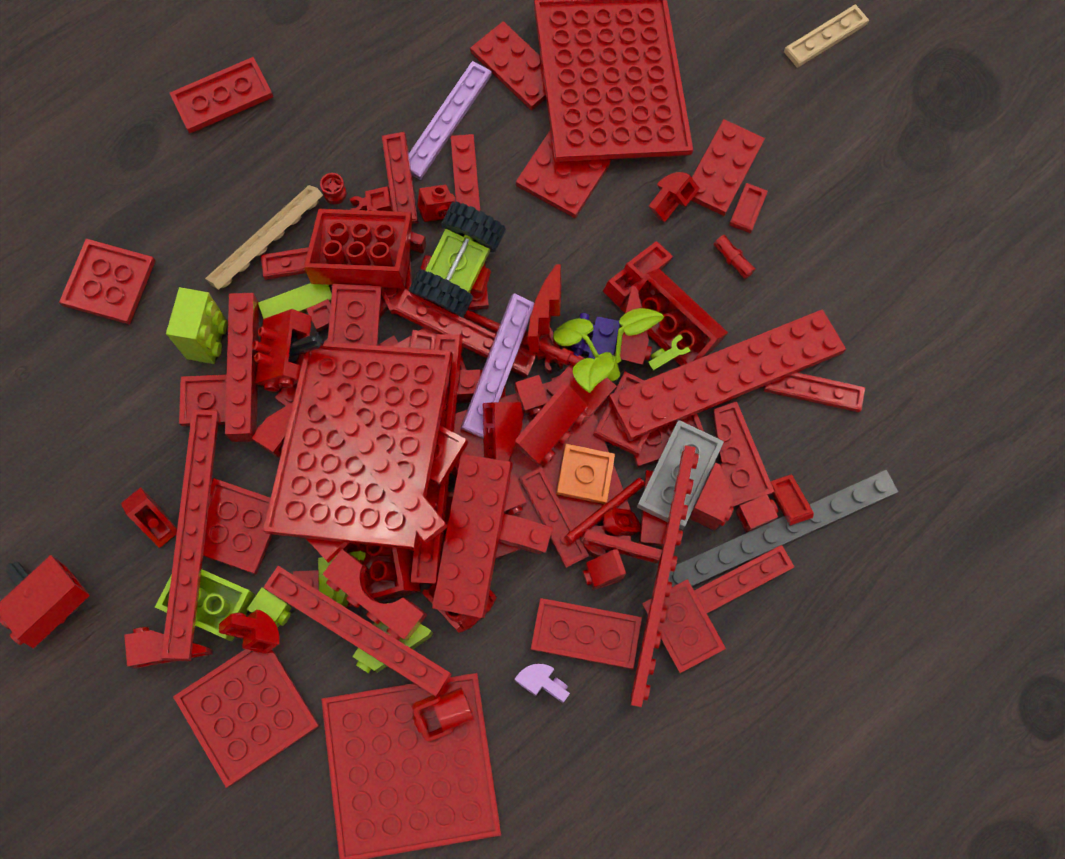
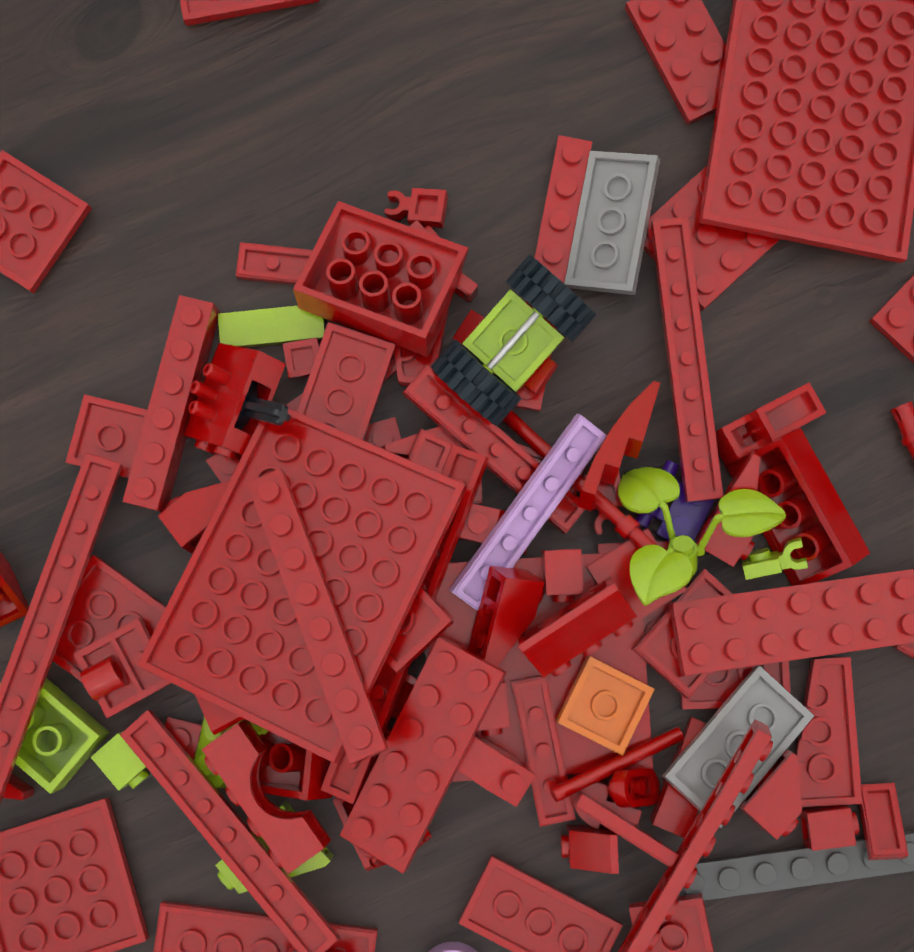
camera: 20 degrees right, 10 degrees up
lime brick [166,287,228,364] -> none
tan plate [205,185,323,290] -> none
red brick [219,609,279,653] -> none
red wheel [320,173,347,205] -> none
red tile [382,132,419,224] -> none
lavender tile [409,61,492,180] -> none
red brick [417,184,455,222] -> none
red brick [649,172,700,222] -> none
red plate [694,545,794,614] -> none
none -> red plate [73,618,172,718]
none -> light grey plate [564,151,660,295]
none -> red plate [651,216,723,503]

